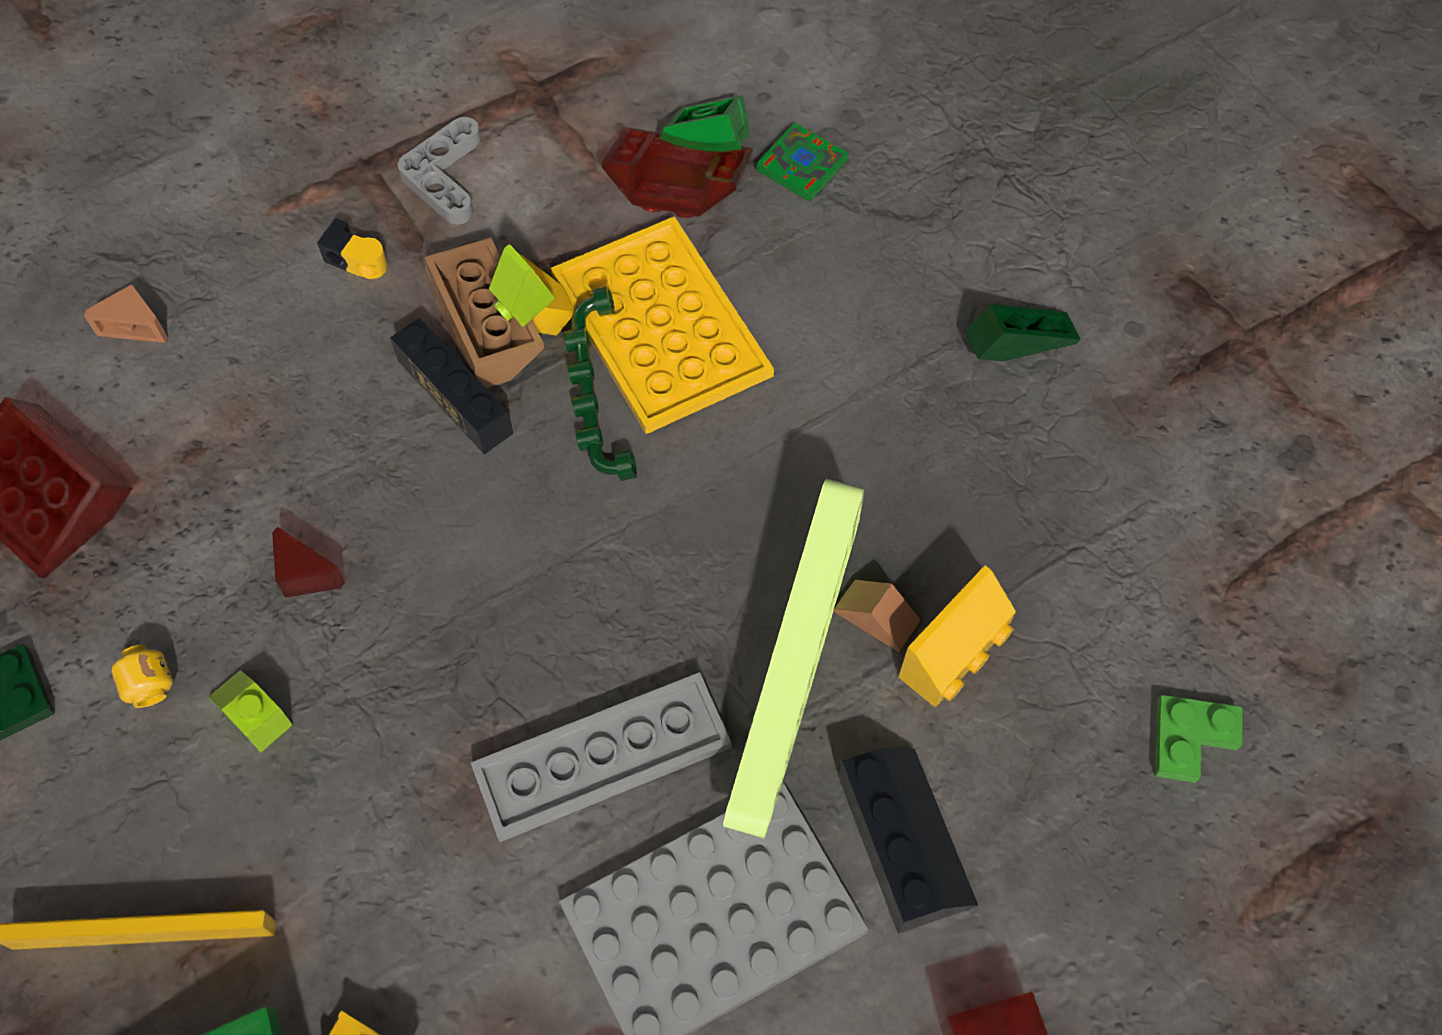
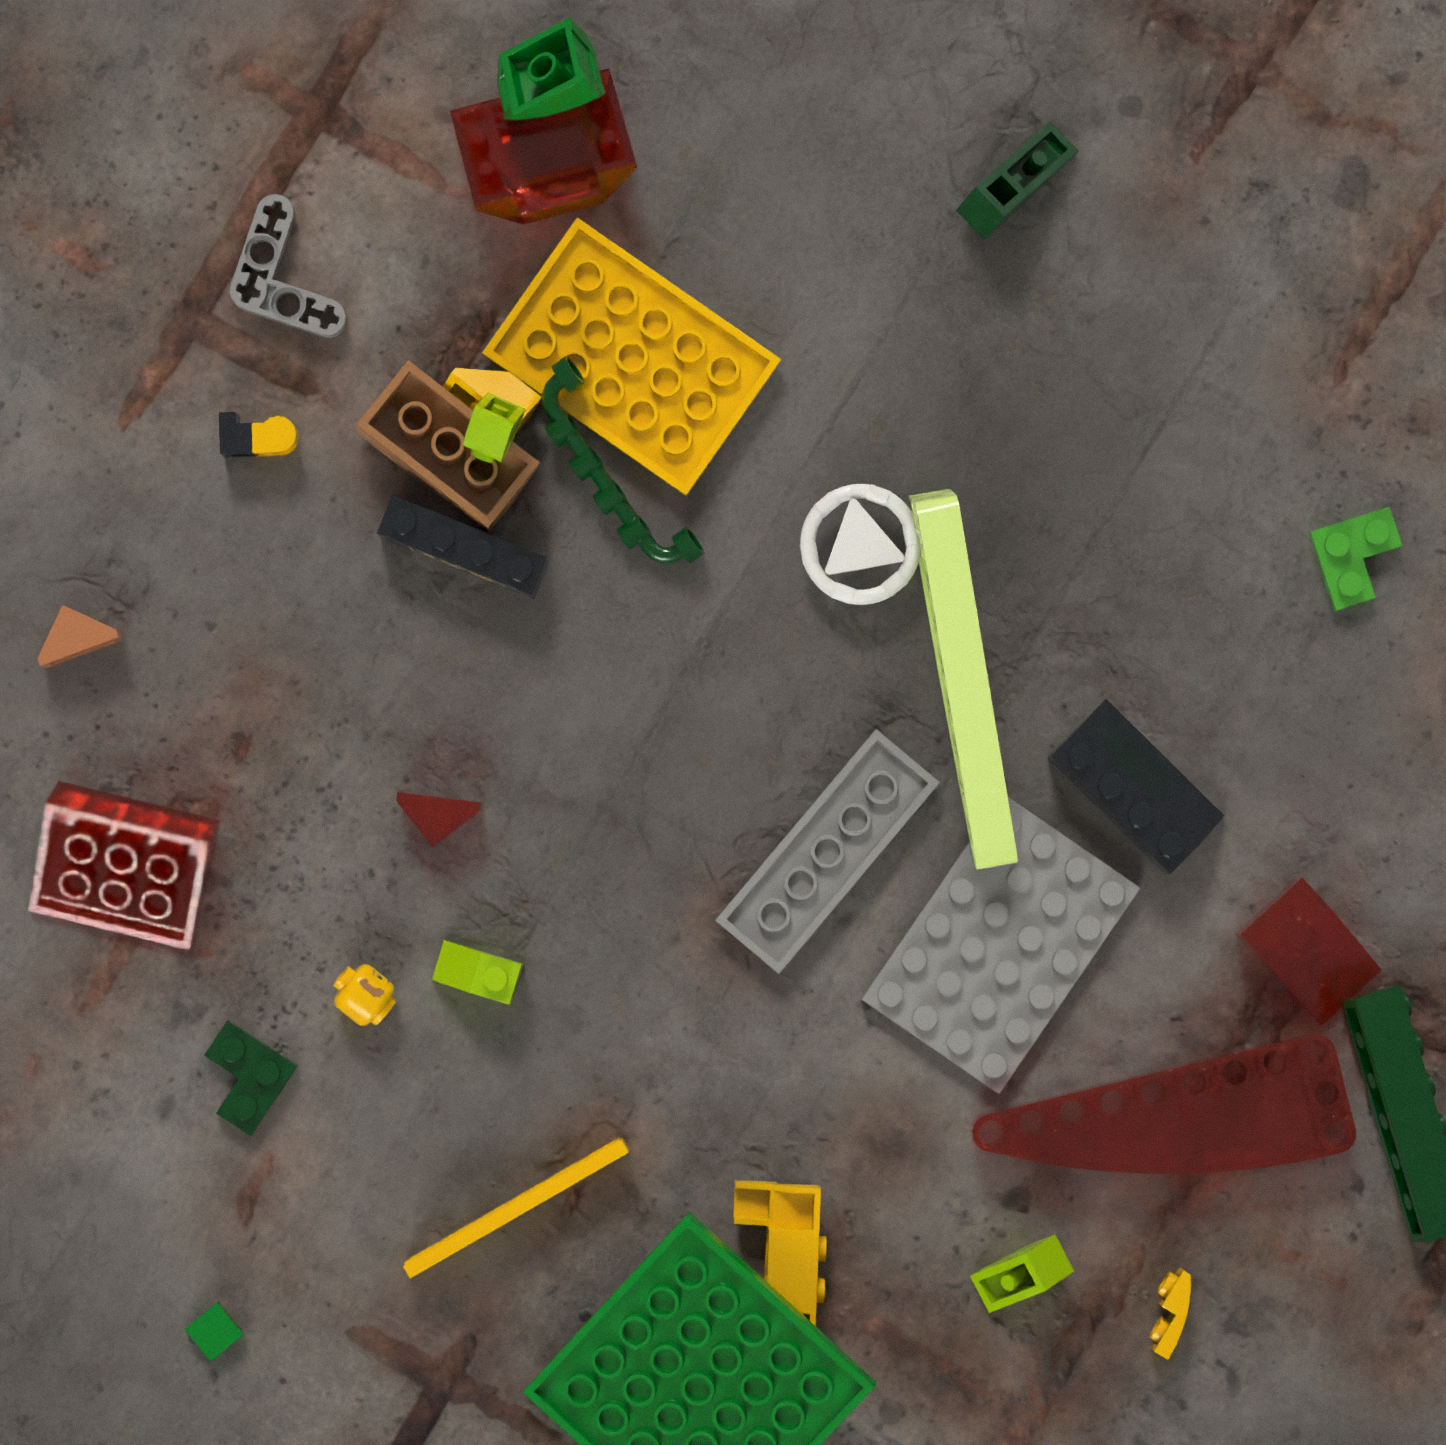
camera: 25 degrees left, 25 degrees up
green tile [756,123,849,202] -> none
nougat slope [834,580,921,653] -> none
yellow slope [899,565,1016,708] -> none
none -> white piece [799,484,921,605]

